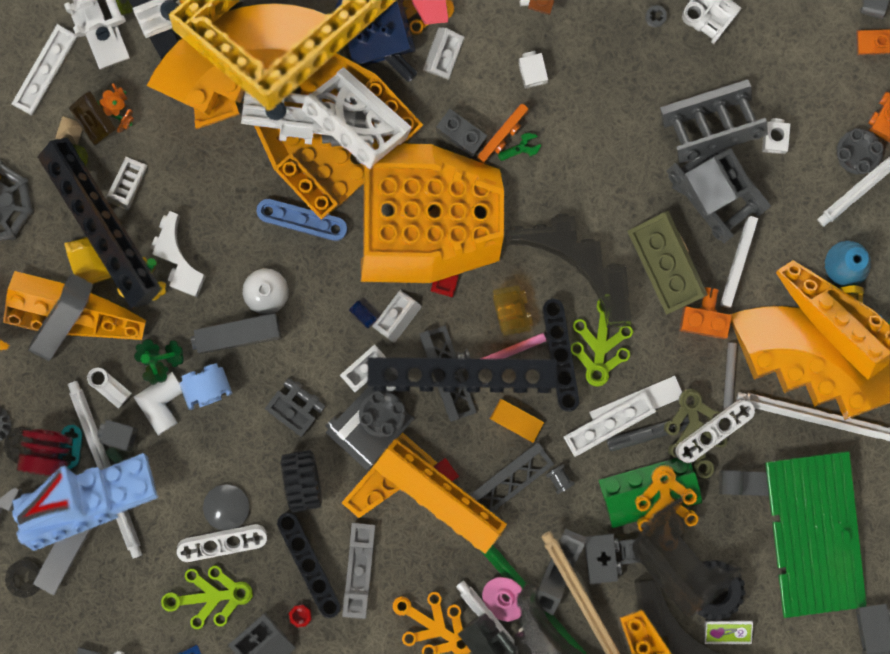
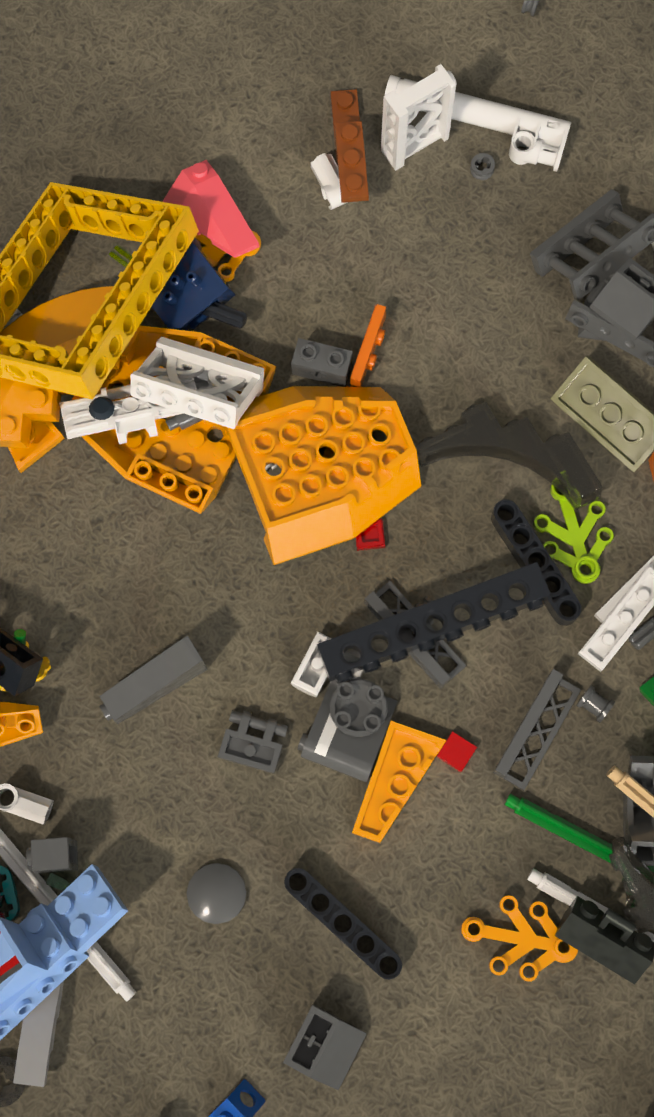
camera: 15 degrees left, 10 degrees down
white brick [133,372,182,436] -> none
dark green plant [134,339,184,385] -> none
white arch [151,211,206,298] -> none
lime plant [161,566,253,629] -> none
white beam [177,525,267,562] -> none
light blue brick [179,363,233,410] -> none
white cylinder [242,268,289,315] -> none
medium blue plate [256,199,347,241] -> none
black tyre [281,450,322,513] -> none
red tile [289,604,312,628] -> none
light grey slope [342,523,375,619] -> none
clear blue piece [349,300,377,329] -> none
white slope [372,290,422,343] -> none
light orange brick [373,438,507,553] -> none
white slope [423,28,464,80] -> none
bright pink bar [481,333,546,359] -> none
bright pink dish [482,577,527,621] -> none
light orange slope [489,399,544,443] -> none
clear yellow slope [492,285,534,338] -> none
green bar [498,133,541,161] -> none
white brick [519,51,548,88] -> none

